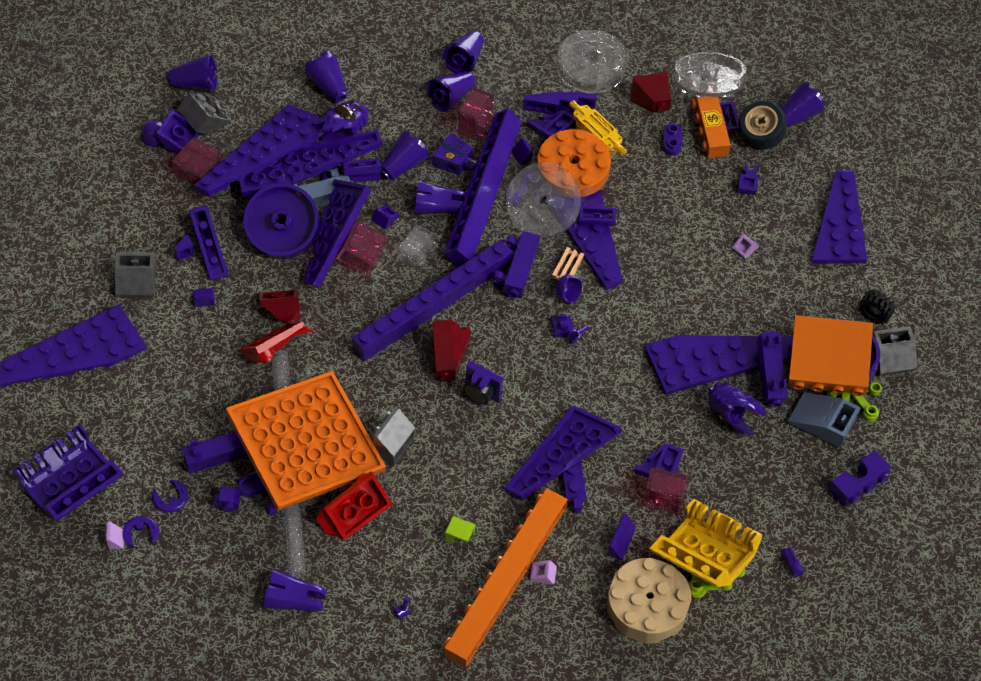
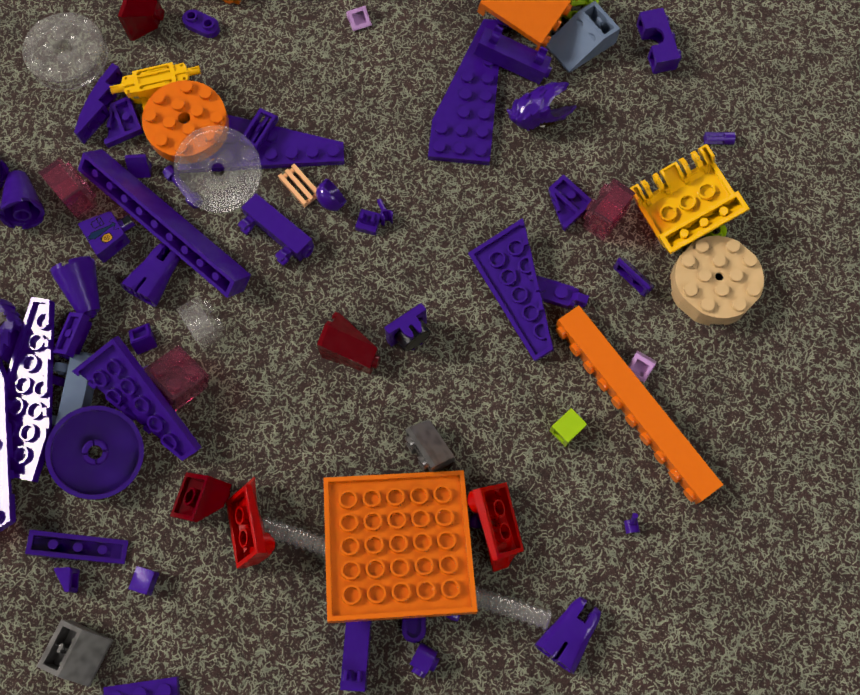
camera: 60 degrees left, 15 degrees up
dark purple brick [352,240,513,362] -> none

